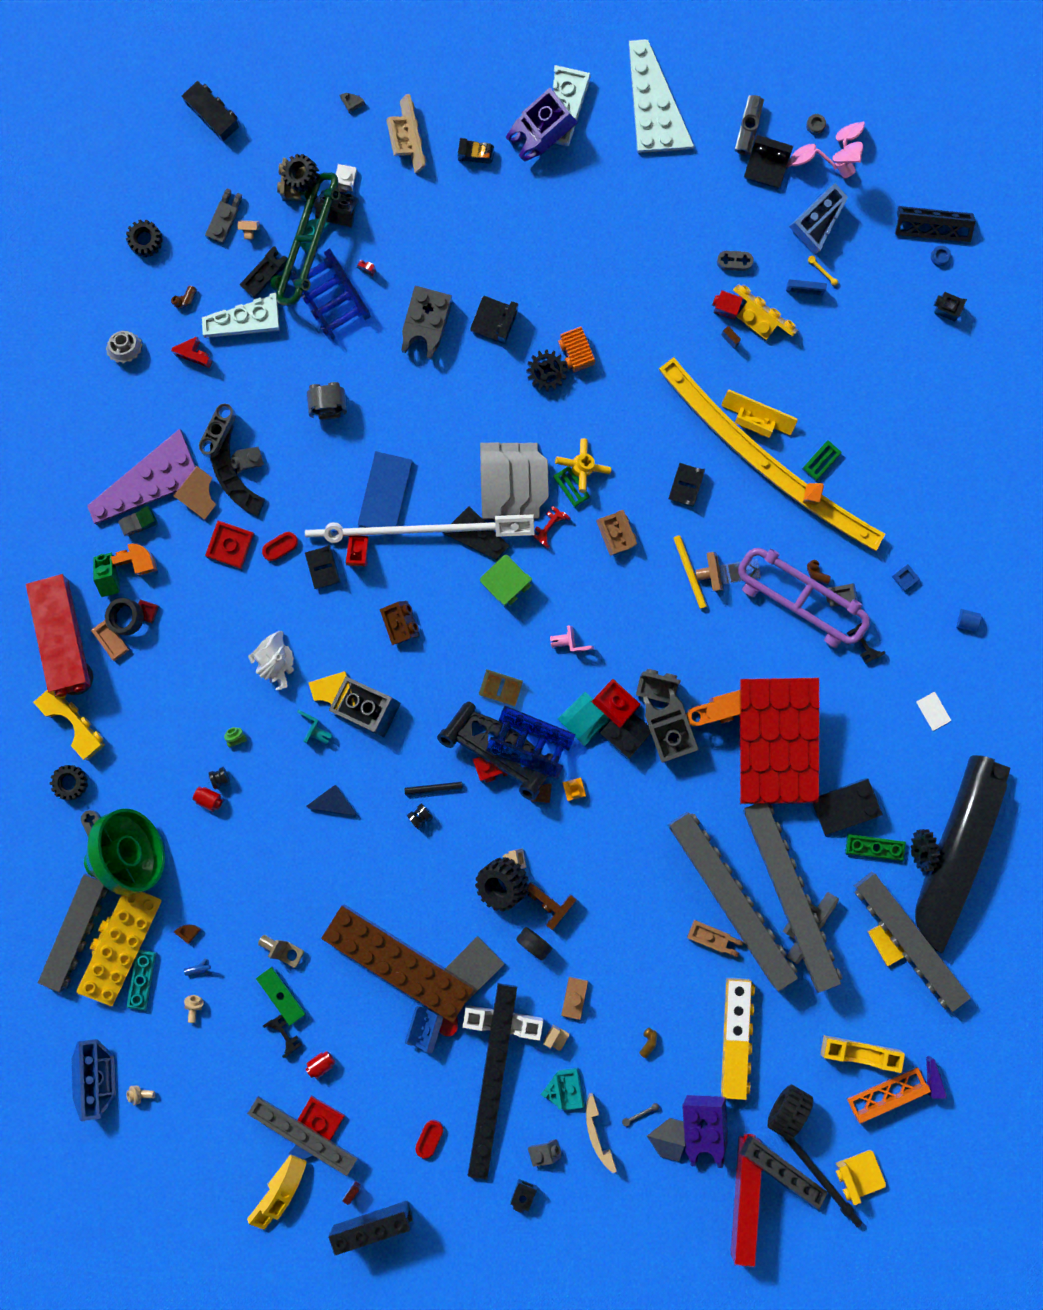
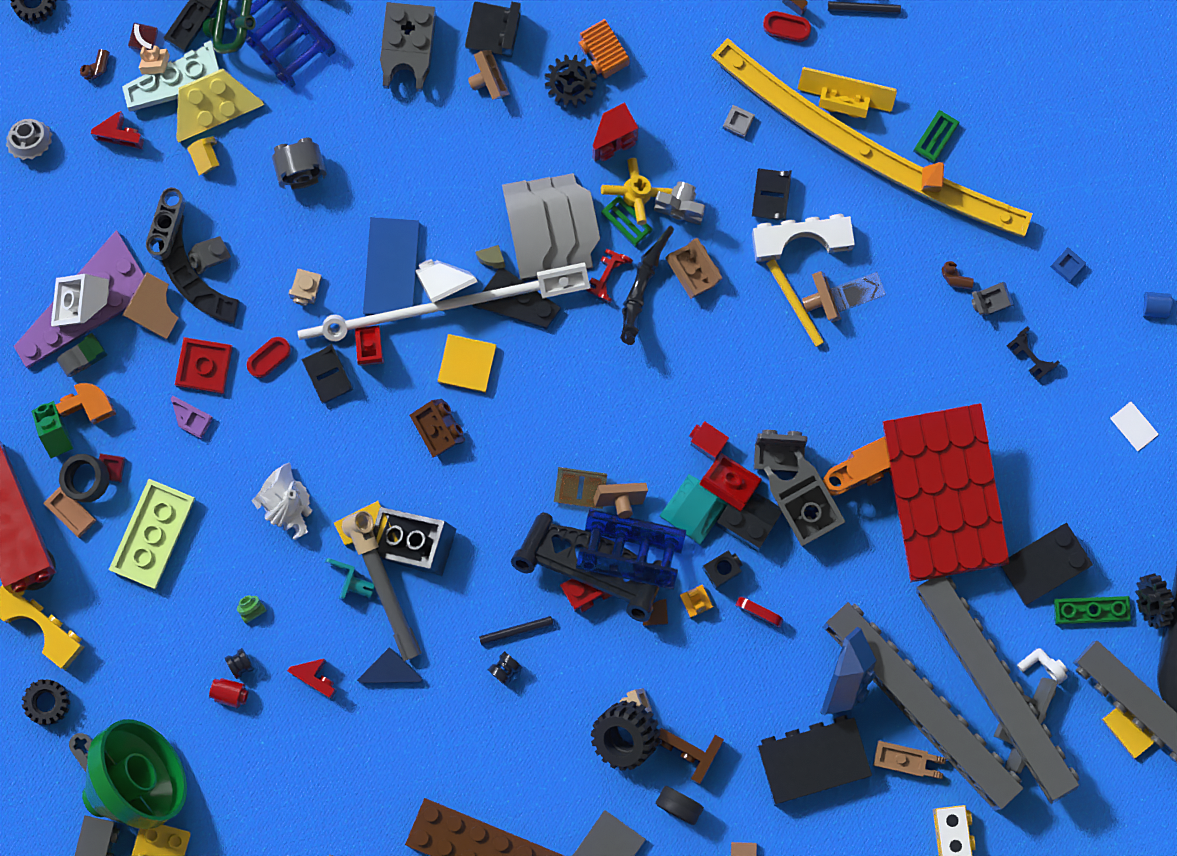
camera: 15 degrees left, 5 degrees down
bright green bracket [480,555,532,607] -> none
bright pink bracket [550,625,594,652] -> none
medium lavender bar [738,548,870,648] -> none
none -> white slope [51,274,109,327]
none -> yellowish green plate [109,479,195,590]
none -> clear red tile [128,23,158,50]
none -> light nougat tile [139,46,170,75]
none -> medium lavender tile [171,395,213,439]
none -> light yellow wing [176,68,264,143]
none -> yellow tile [187,136,219,176]
none -> red slope [287,659,337,699]
none -> tan bracket [288,269,322,306]
none -> dark grey piece [342,511,421,661]
none -> white slope [415,259,477,303]
none -> yellow tile [437,334,496,393]
none -> medium nougat tile [468,50,510,100]
none -> olive tile [475,245,505,269]
none -> red slope [592,102,638,162]
none -> medium nougat tile [593,483,648,519]
none -> black animal [620,226,674,345]
none -> light grey plant [654,182,705,225]
none -> red brick [689,421,729,461]
none -> black brick [702,550,743,589]
none -> light grey tile [723,105,755,138]
none -> red tile [735,597,784,628]
none -> white arch [752,214,854,262]
none -> black panel [757,715,872,805]
none -> red tile [763,11,811,42]
none -> blue wedge [820,627,877,715]
none -> black bar [827,1,901,14]
none -> white plate [1017,648,1068,684]

